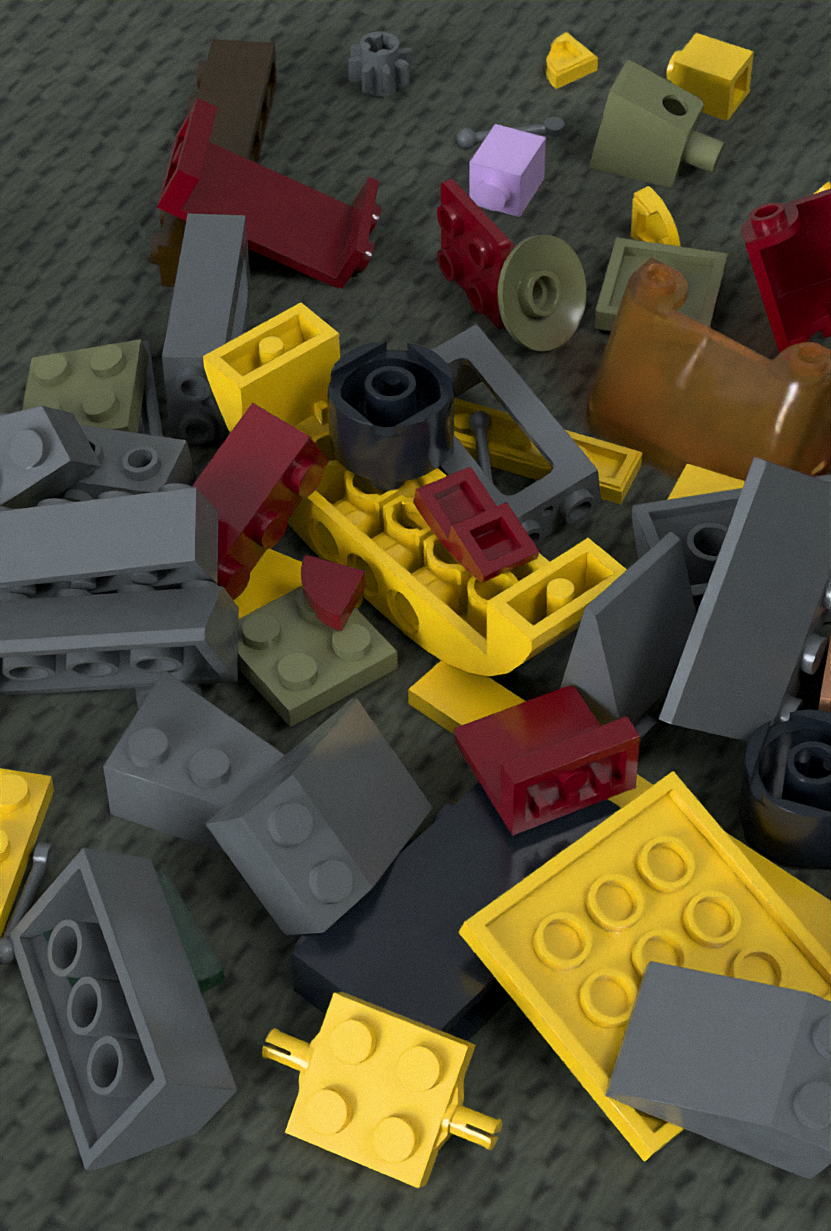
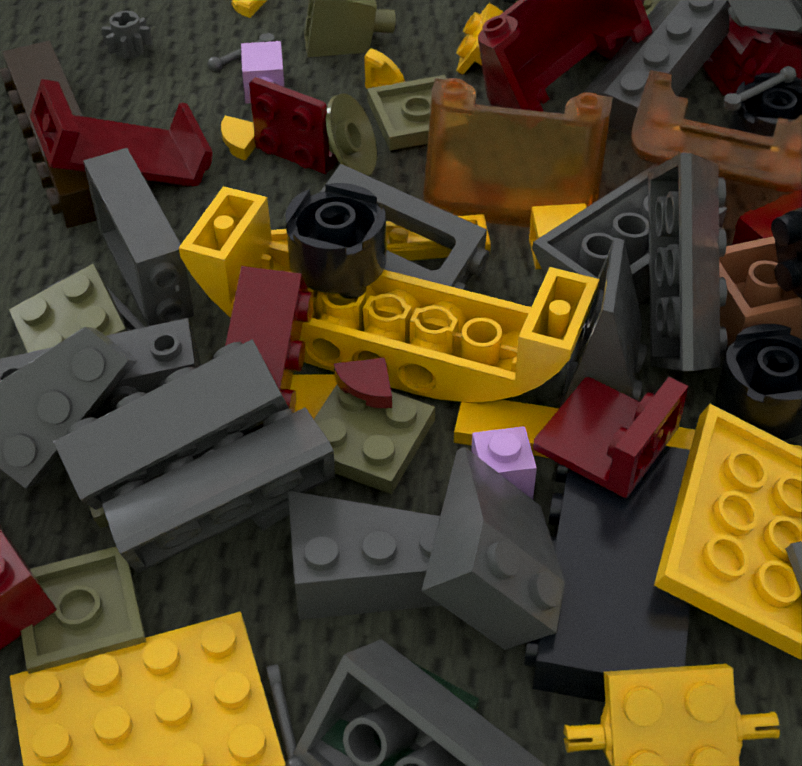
camera: 30 degrees left, 0 degrees up
dark red slope [413,466,540,583] -> none
none -> yellow tile [221,115,256,161]
none -> lavender brick [471,426,537,499]

